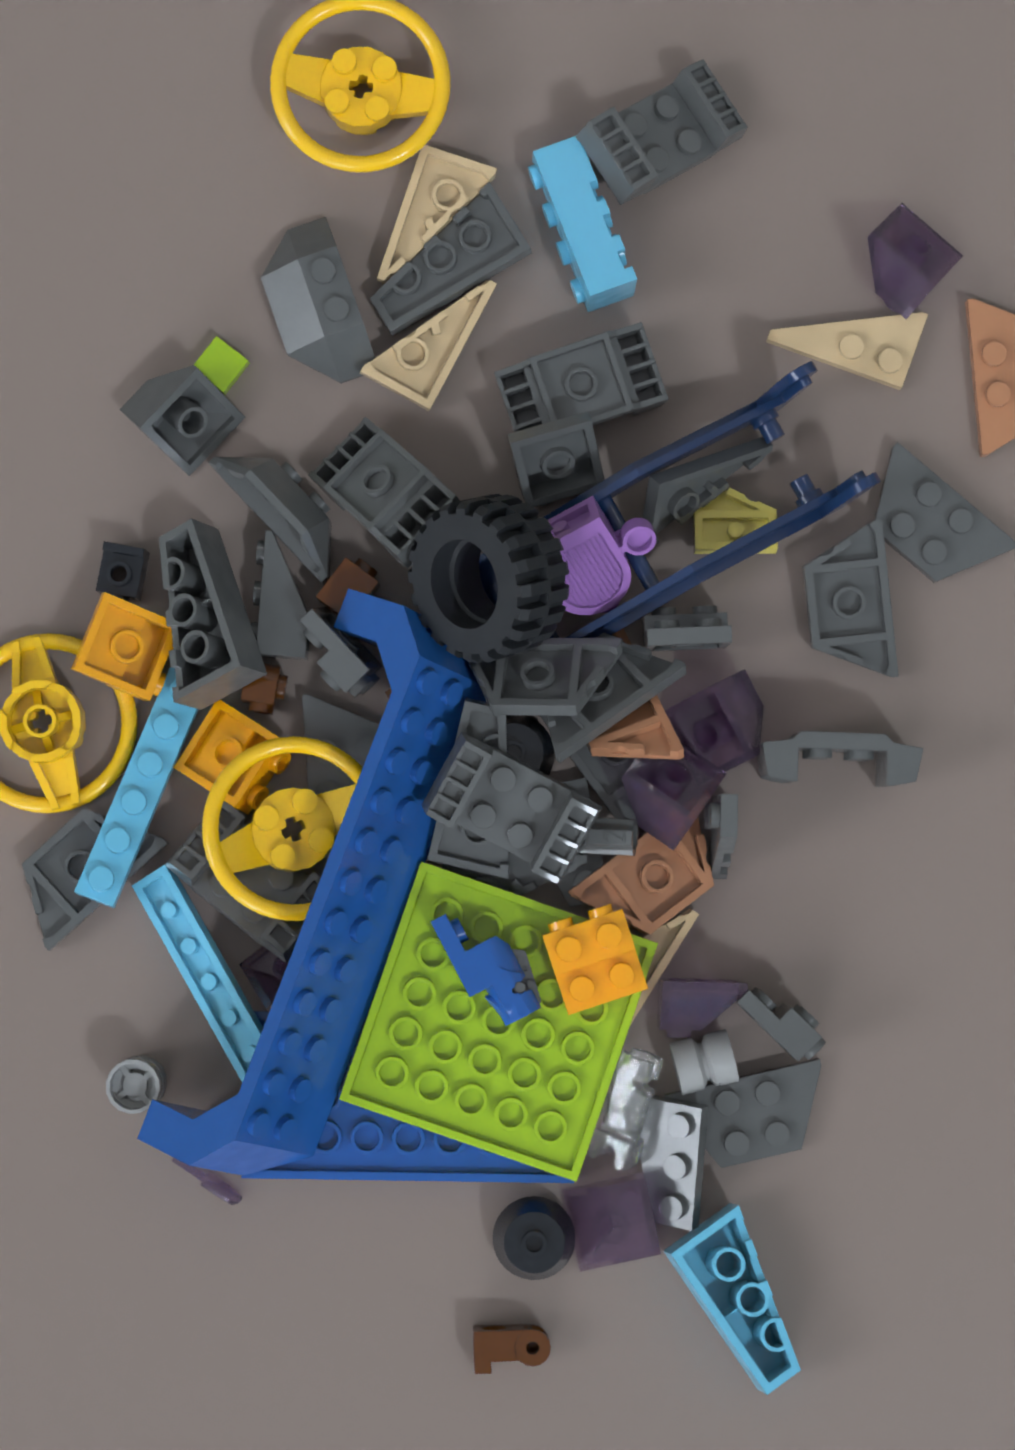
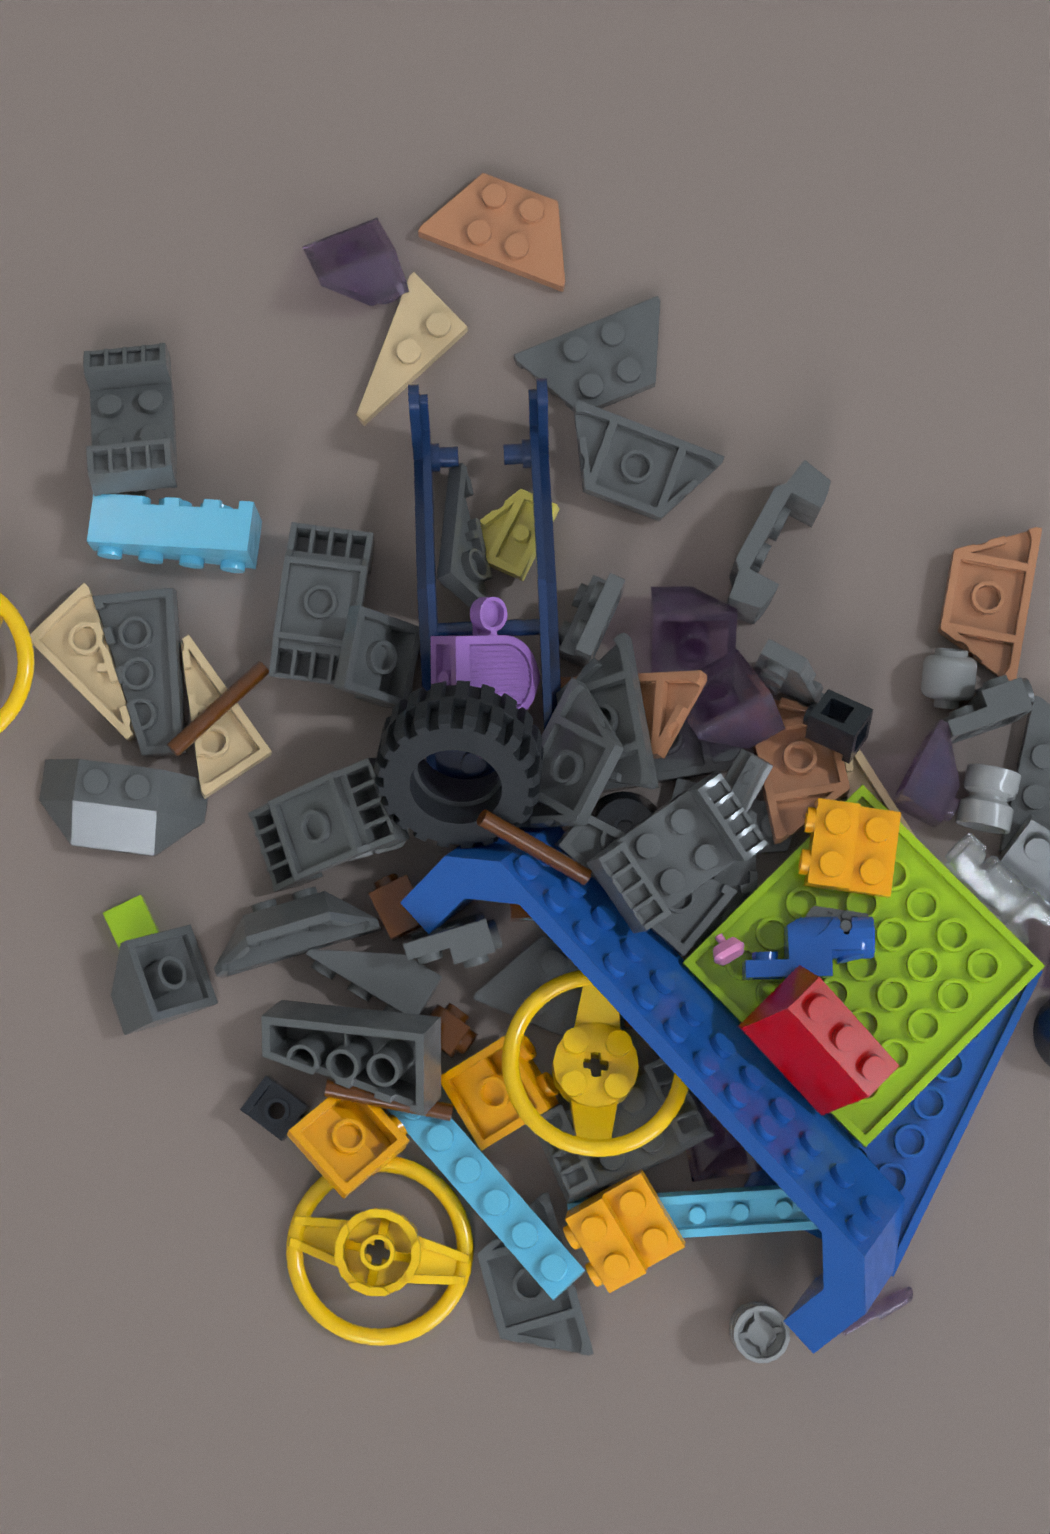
camera: 65 degrees left, 5 degrees down
none -> reddish brown bar [167,661,269,757]
none -> reddish brown bar [324,1079,453,1121]
none -> reddish brown bar [477,809,592,885]
none -> light orange plate [563,1169,686,1293]
none -> bright pink rock [713,934,745,966]
none -> red slope [738,965,899,1116]
none -> black brick [803,689,874,764]
none -> light grey head [921,648,977,709]
none -> nougat wing [938,527,1042,681]

